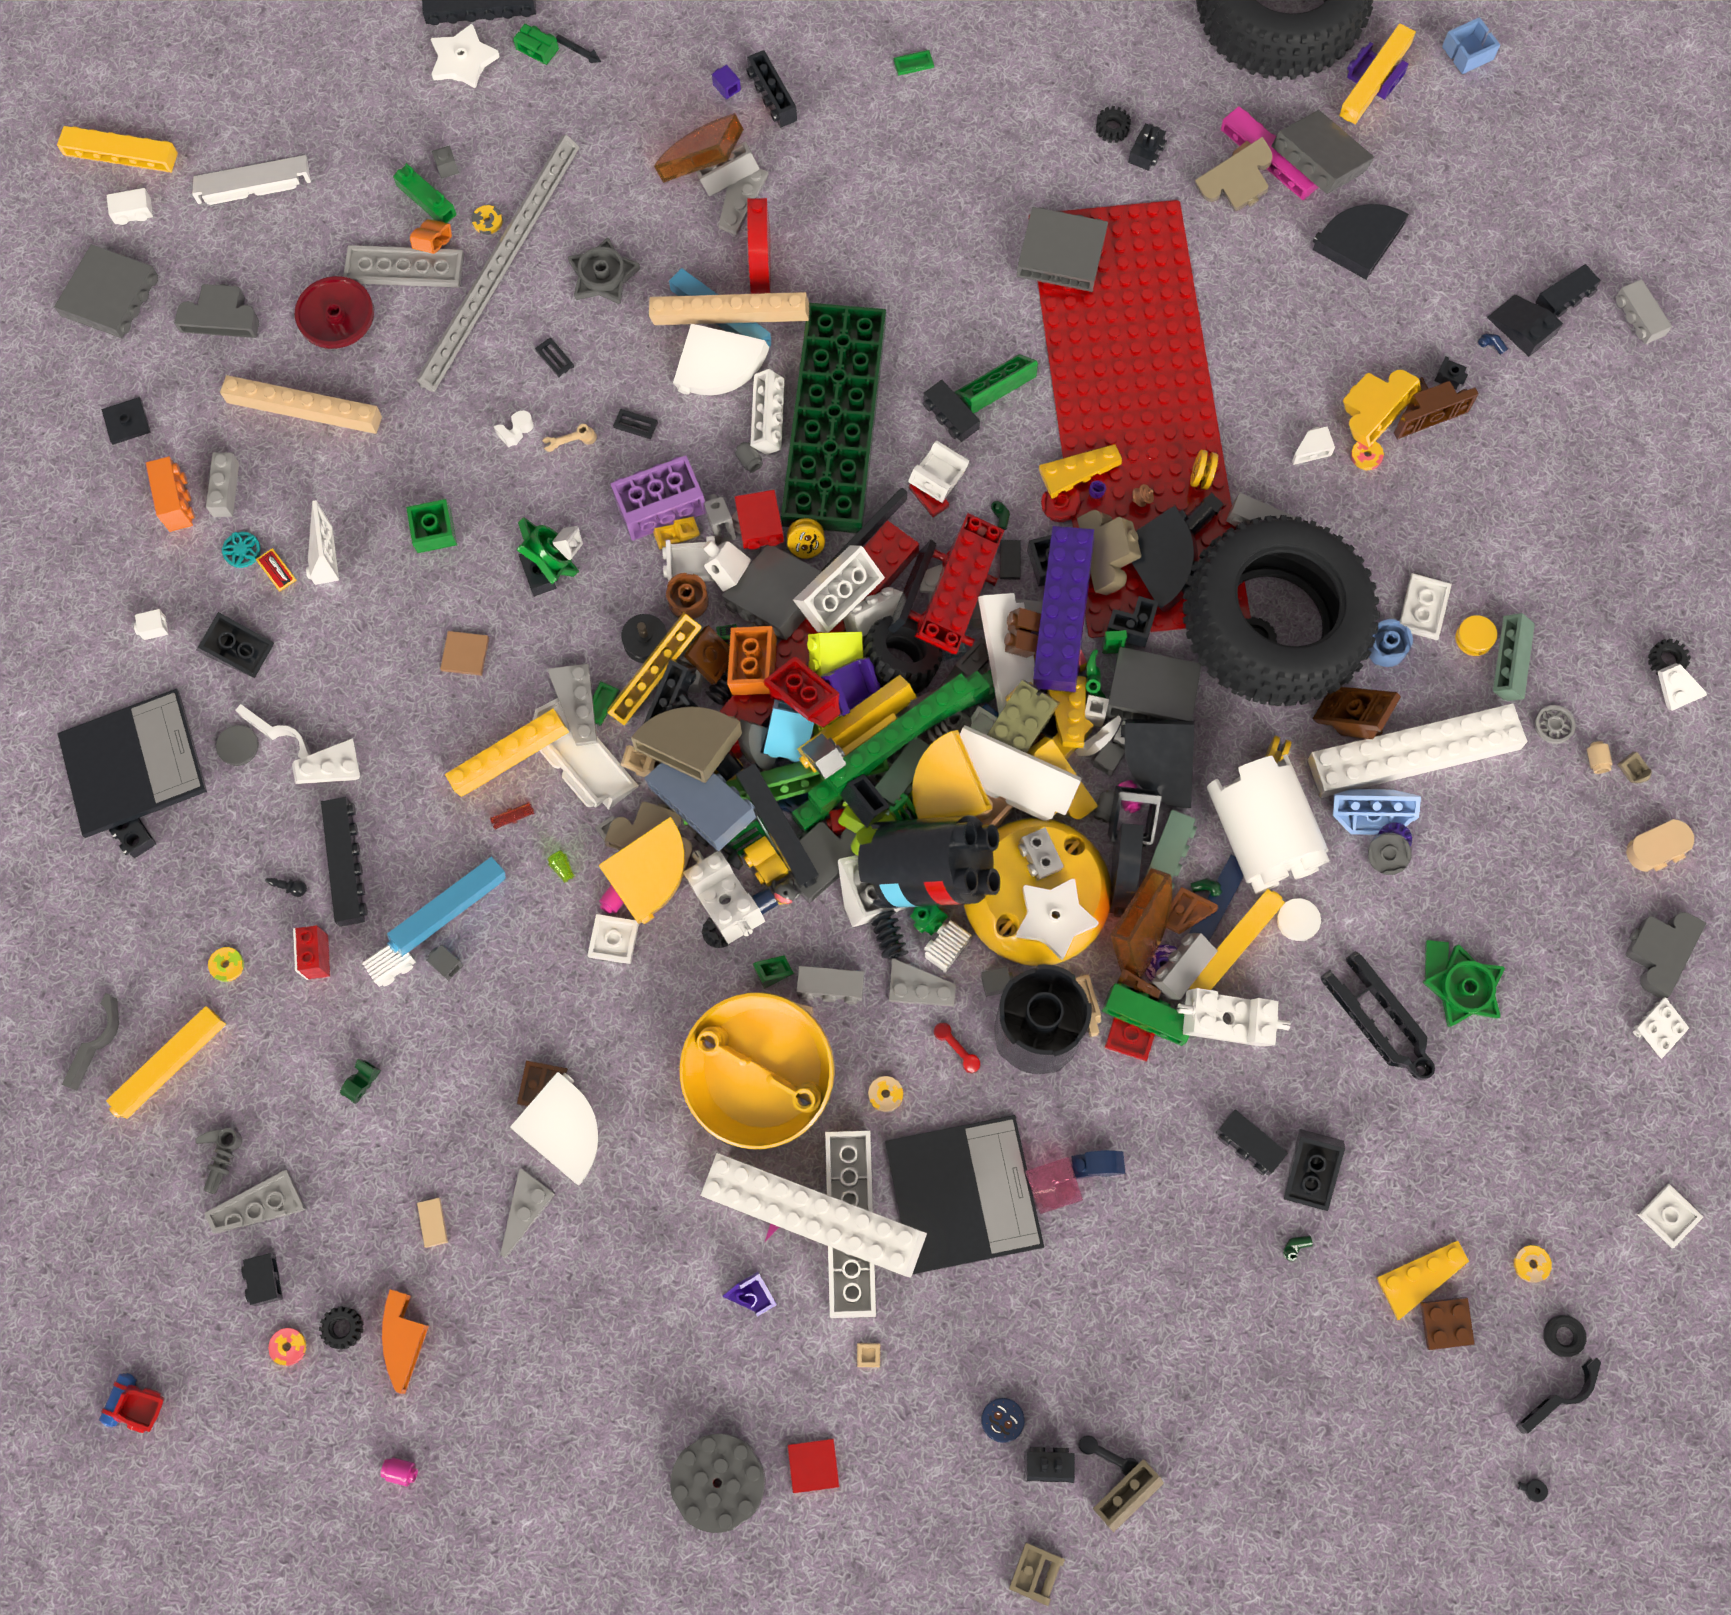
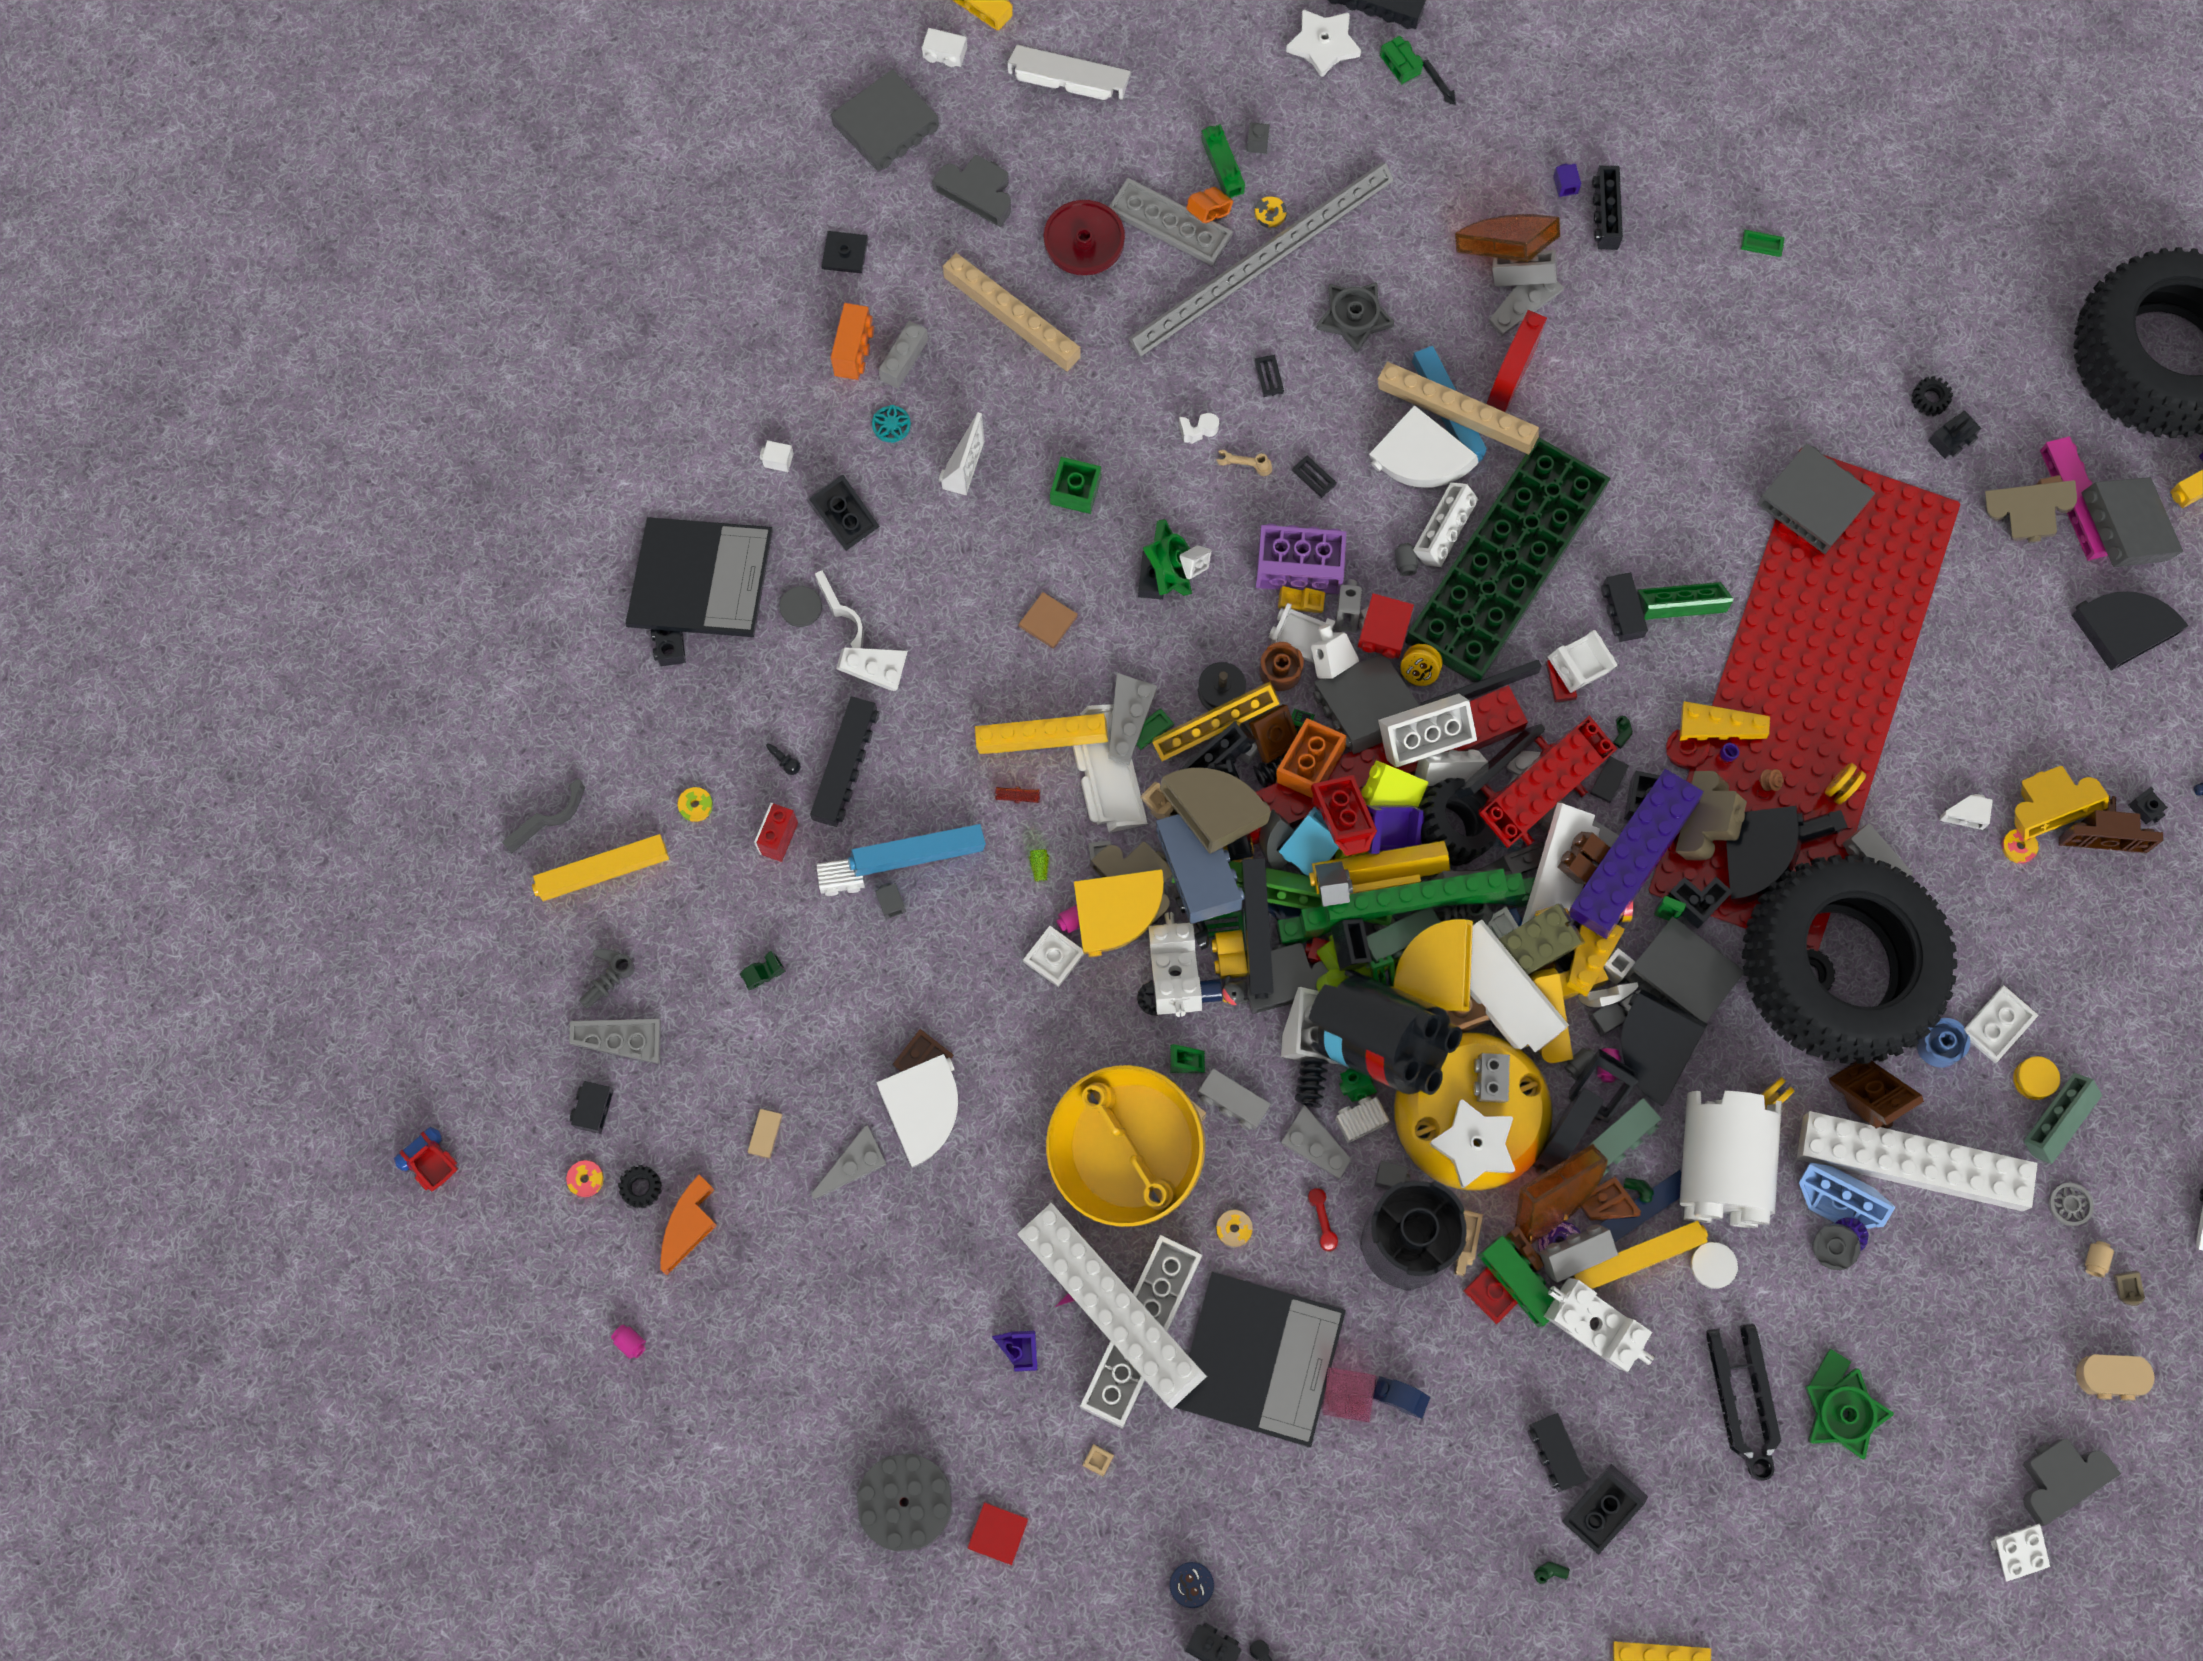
camera: 25 degrees right, 0 degrees up
slope [255,548,297,592] -> none
green plant [1086,649,1107,699] -> none

